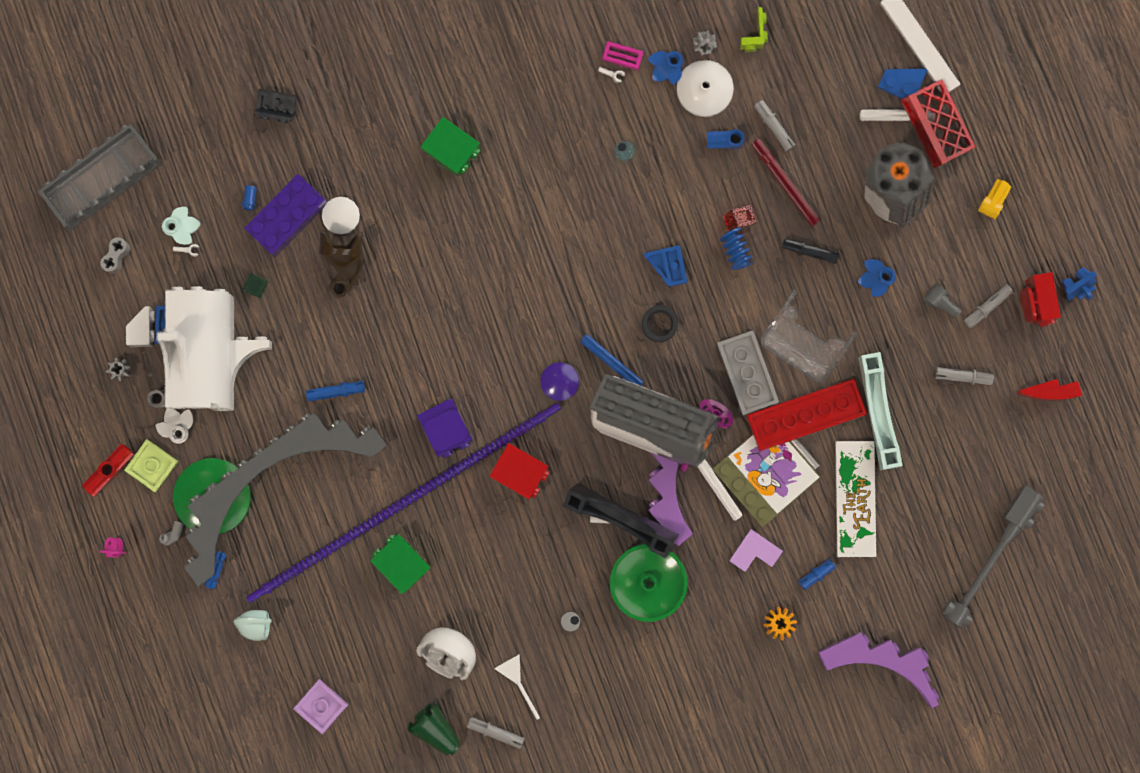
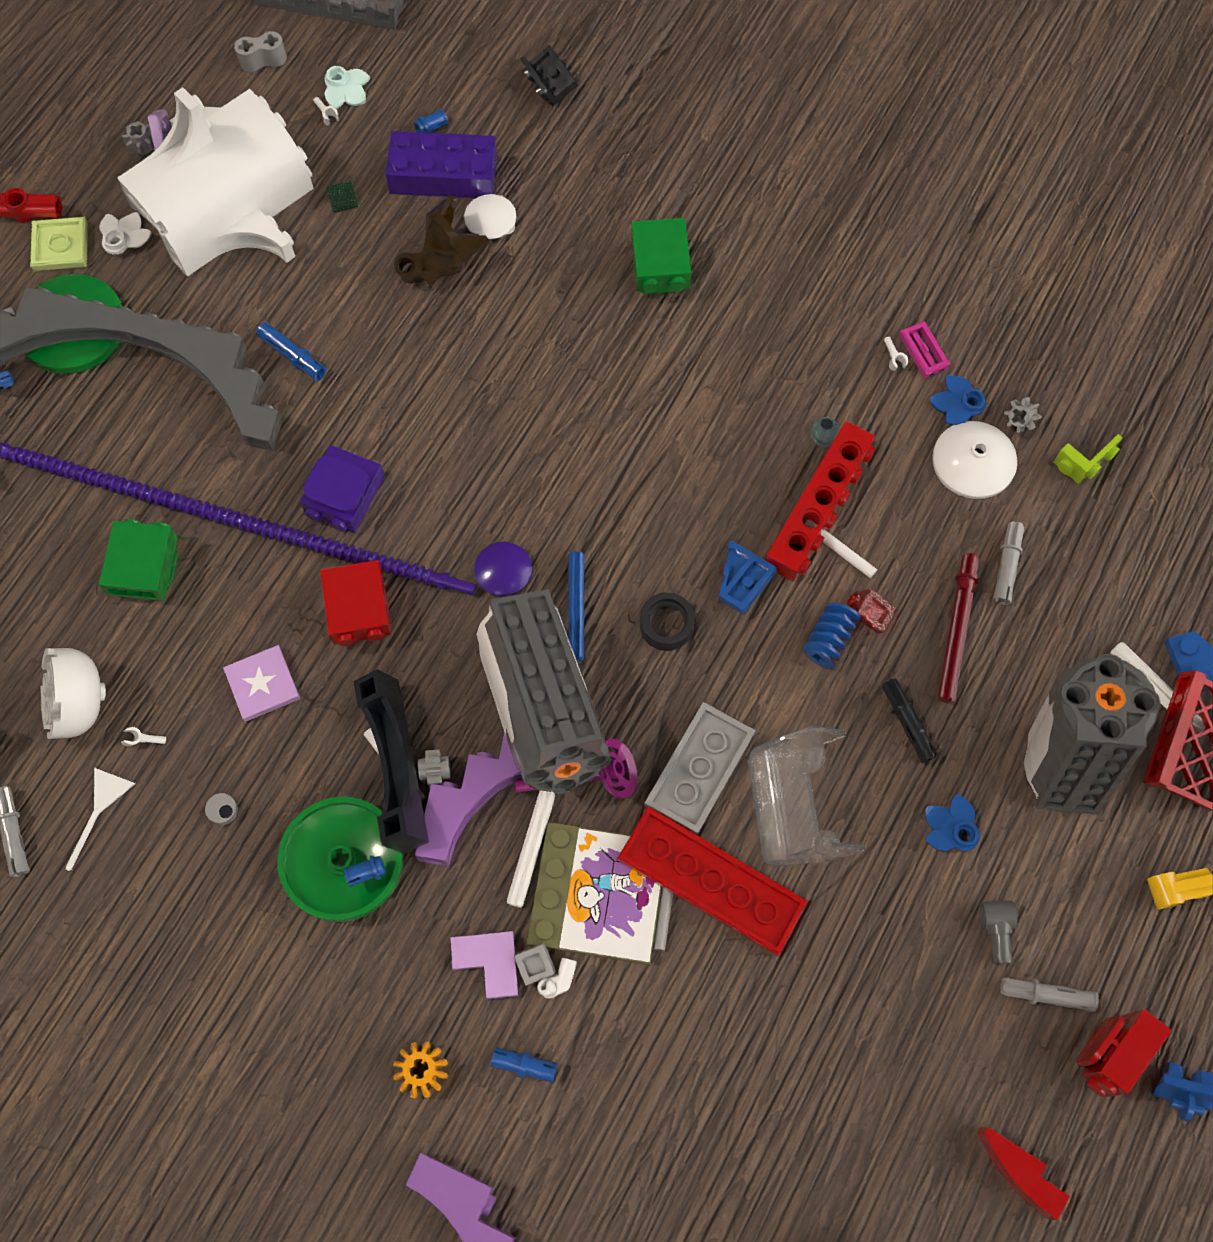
camera: 50 degrees right, 15 degrees down
blue piece [707,129,744,150] -> none
white tile [835,441,876,557] -> none
light aqua arch [858,352,903,470] -> none
light grey axle [935,367,994,385] -> none
none -> white hand [121,727,166,747]
none -> lavender tile [147,109,171,150]
none -> lavender tile [223,645,300,722]
none -> blue pin [343,855,386,887]
none -> light grey gear [418,749,451,788]
none -> light grey tile [514,942,556,985]
none -> white arm [537,957,577,998]
none -> red brick [765,421,876,582]
none -> white bar [804,520,878,579]

